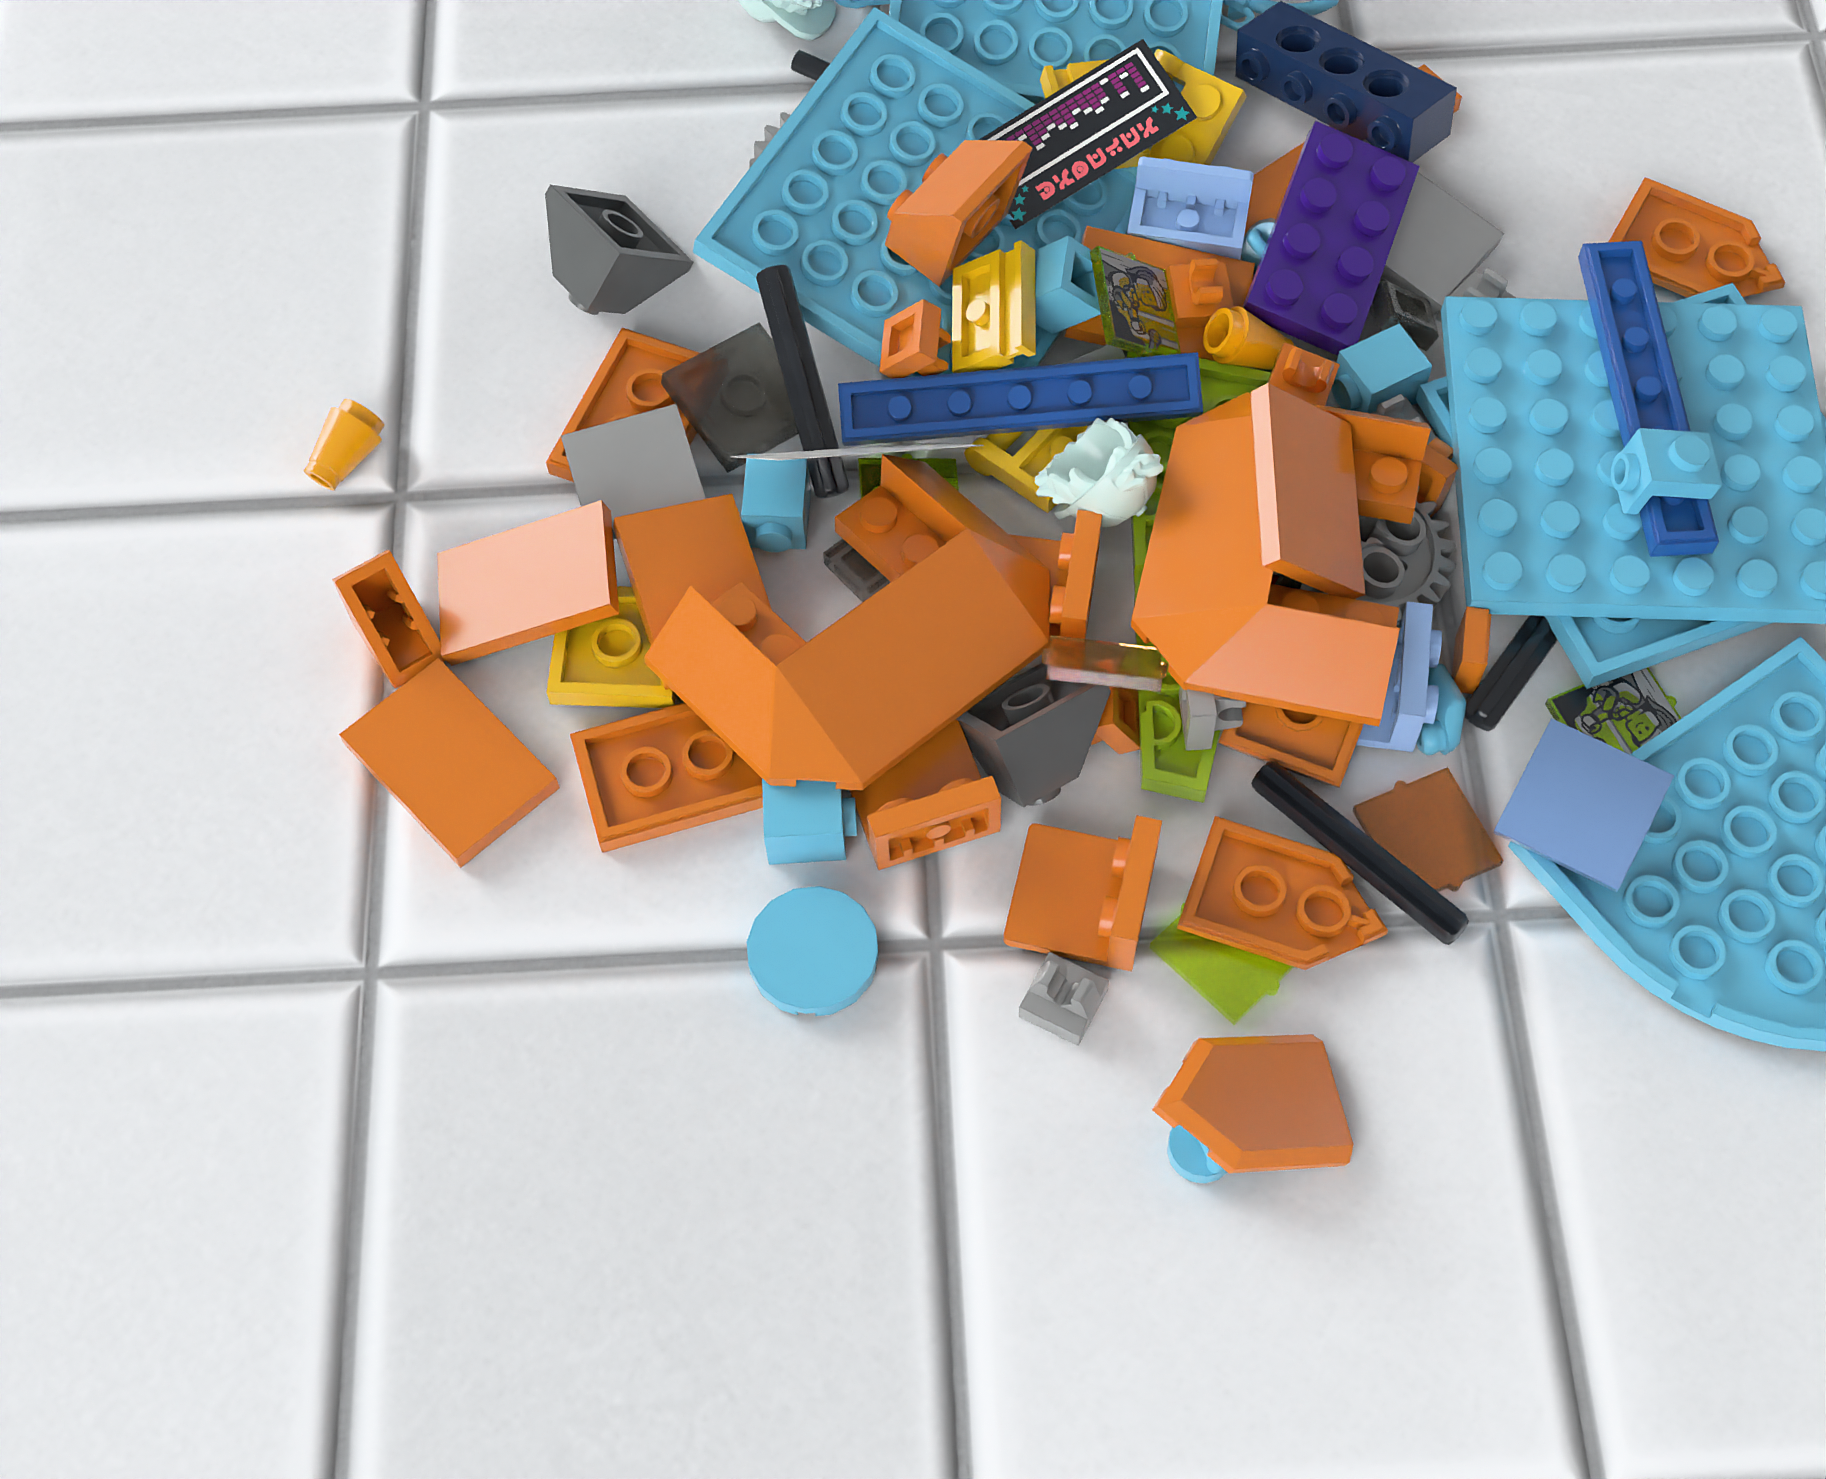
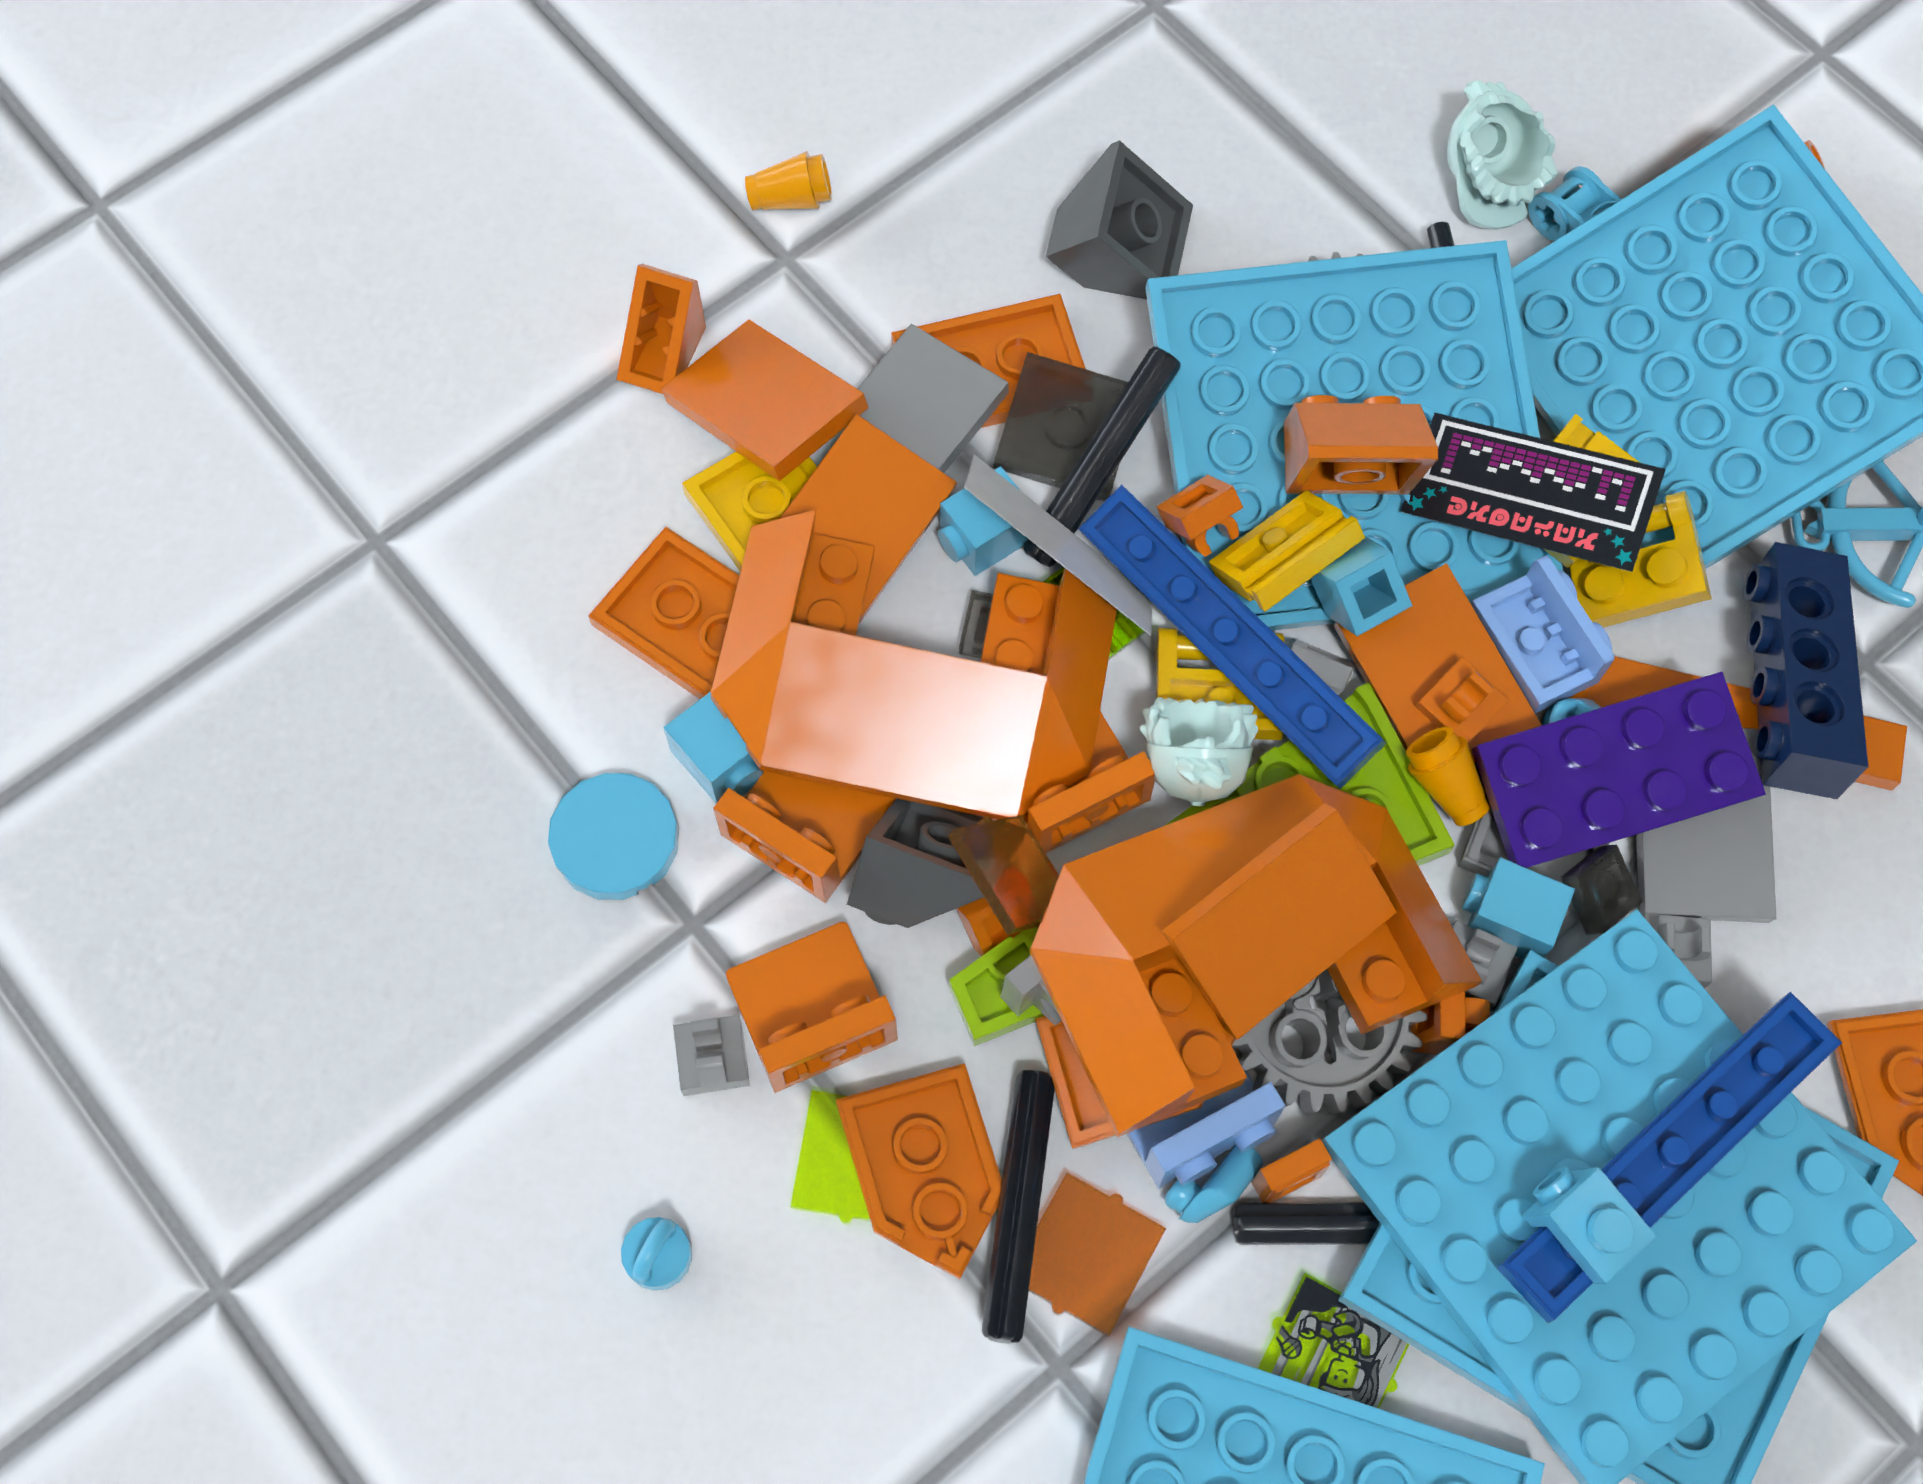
camera: 50 degrees right, 5 degrees up
orange tile [339,658,560,868] -> none
piece [1090,246,1181,357] -> none
orange tile [1152,1034,1354,1174] -> none
orange tile [1267,342,1340,406] -> none
medium blue slope [1493,718,1674,892] -> none

